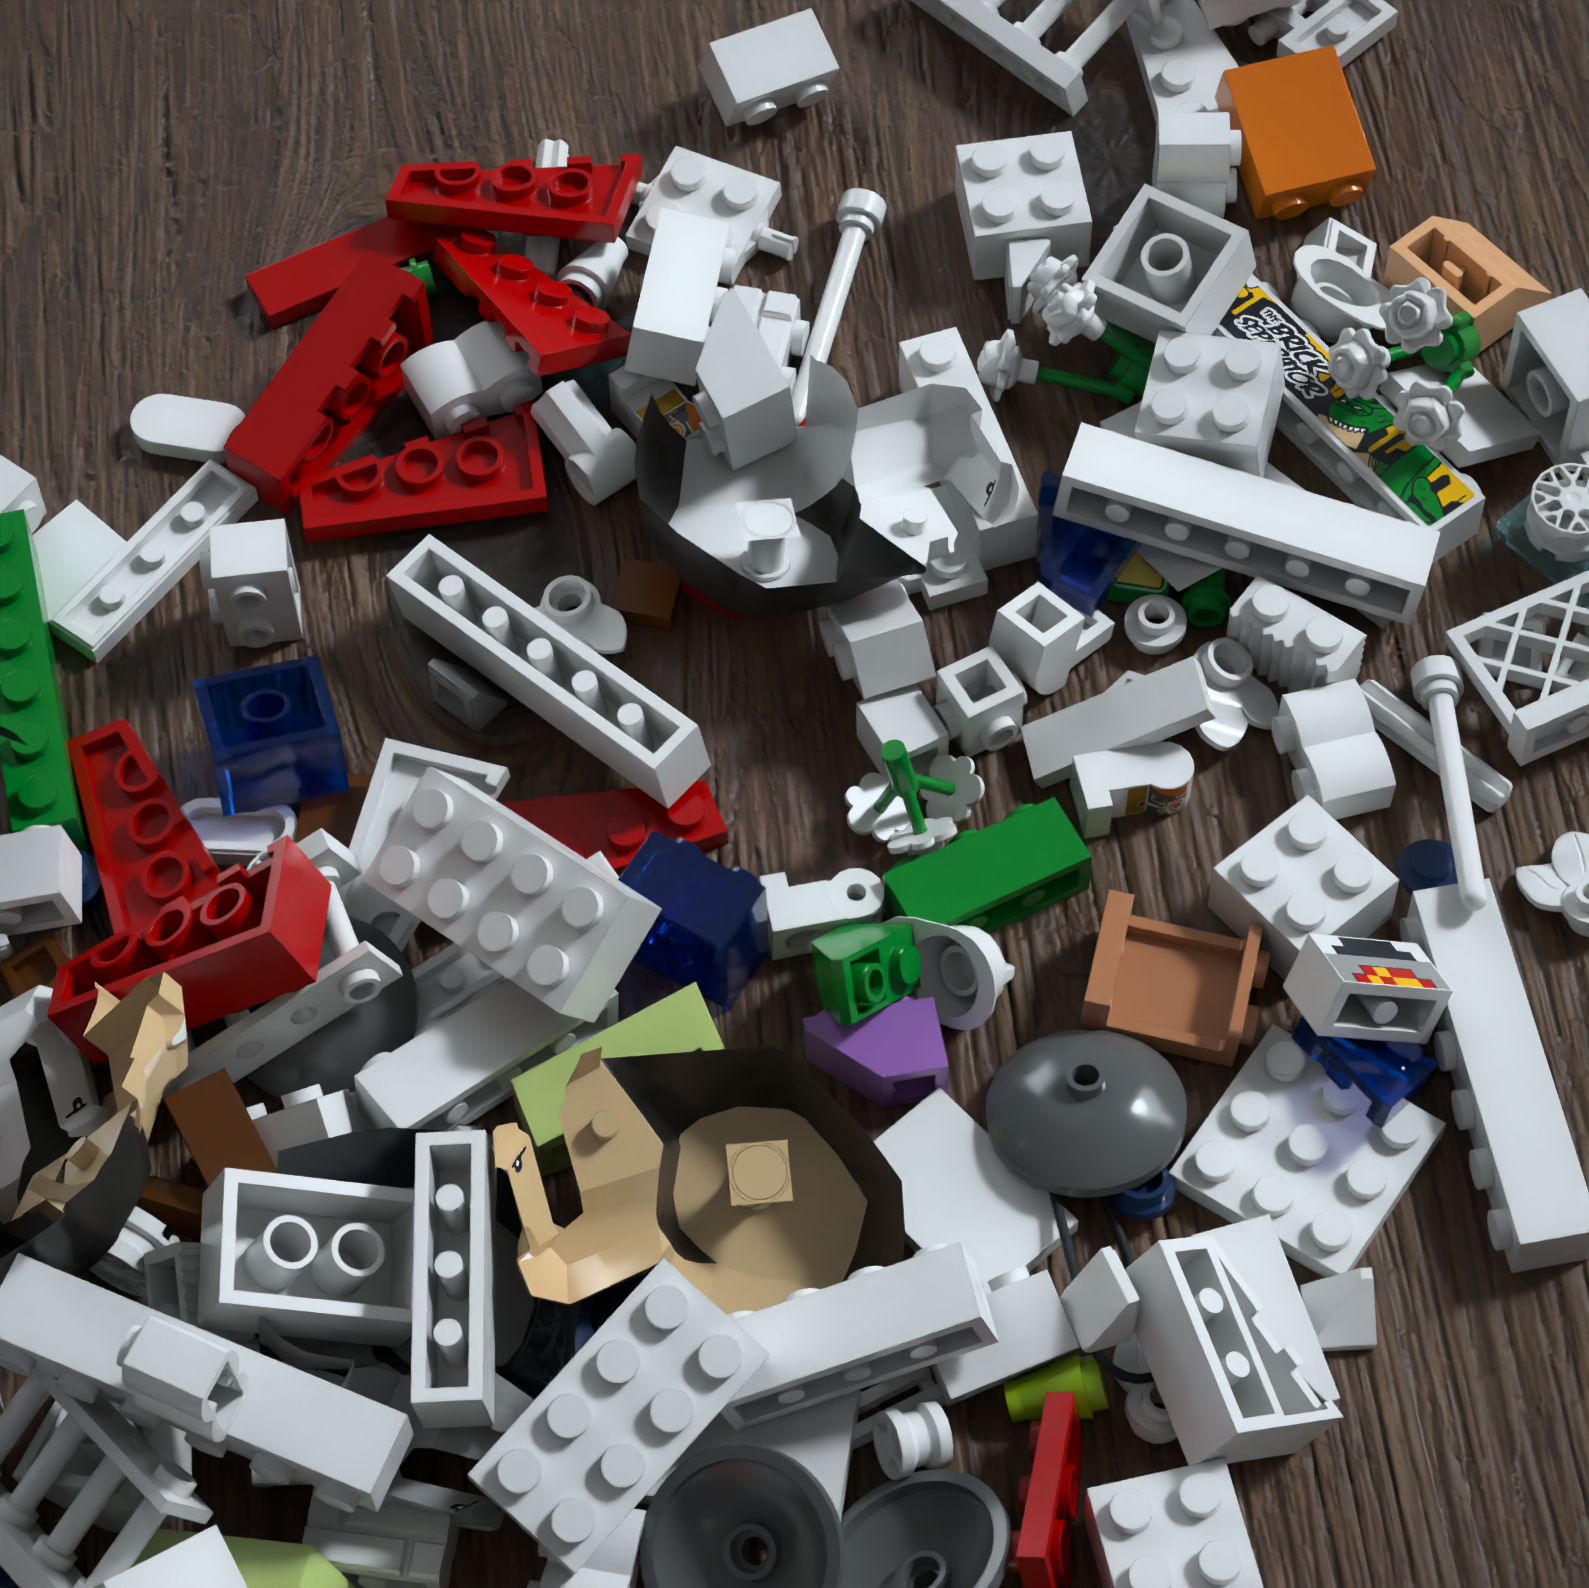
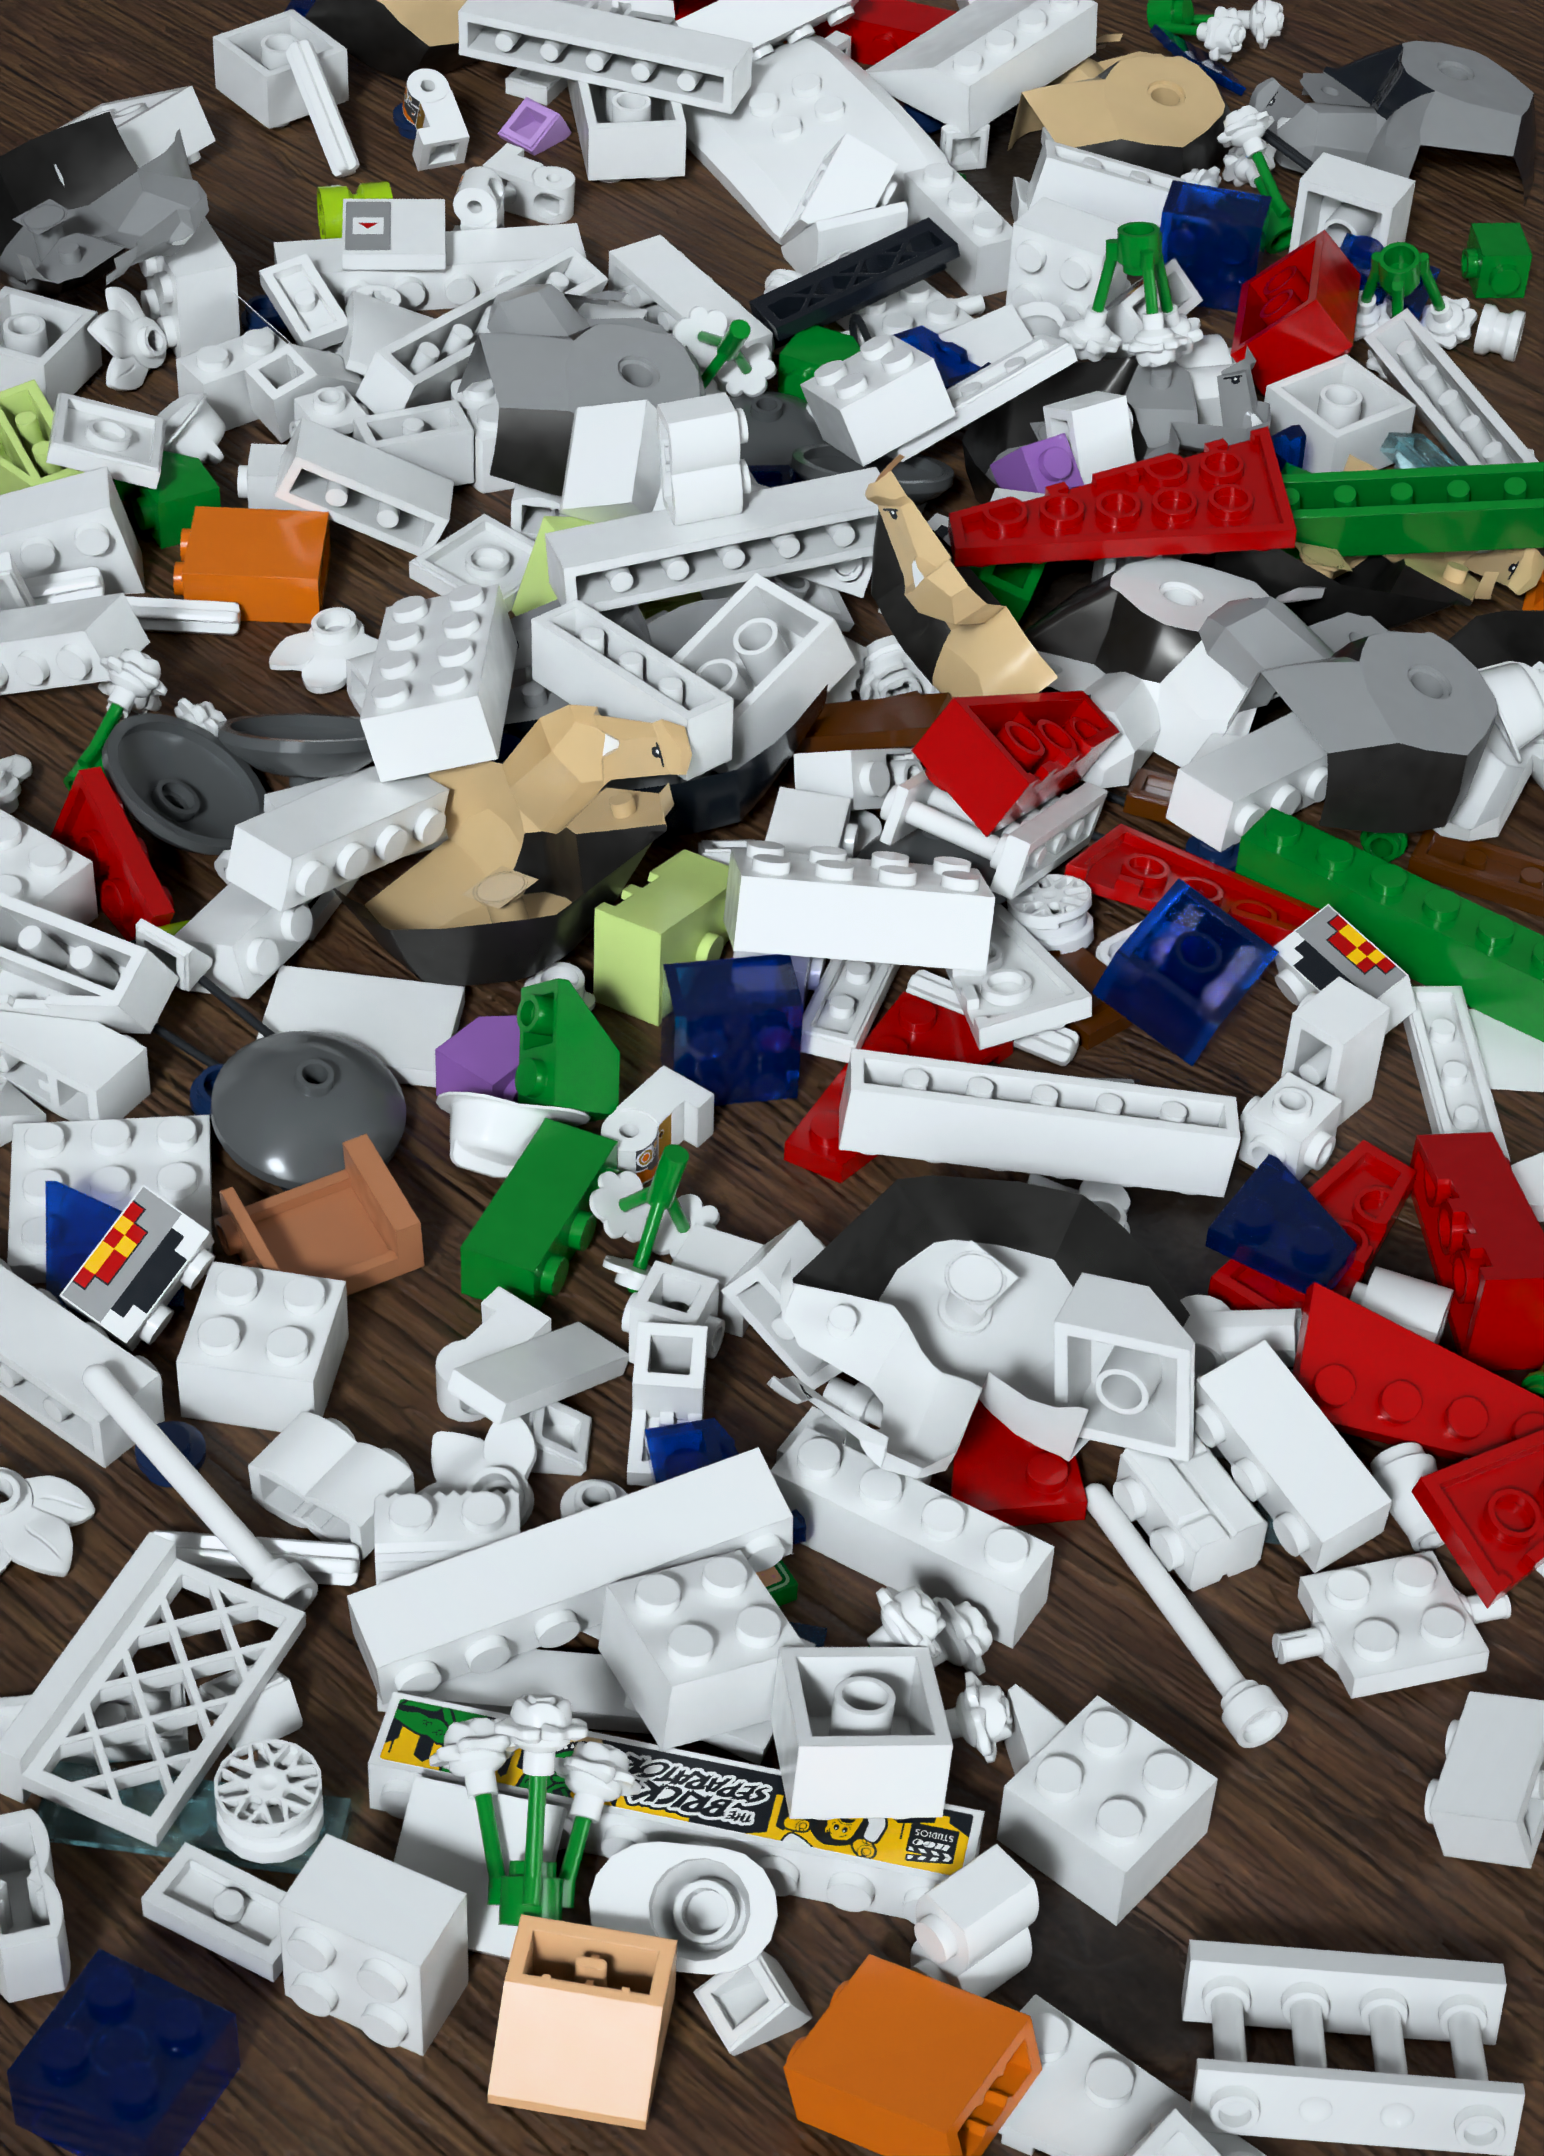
camera: 135 degrees right, 15 degrees down
none -> clear blue wing [1205,1154,1357,1294]
none -> white brick [1238,1072,1343,1188]
none -> brick [1271,904,1417,1034]

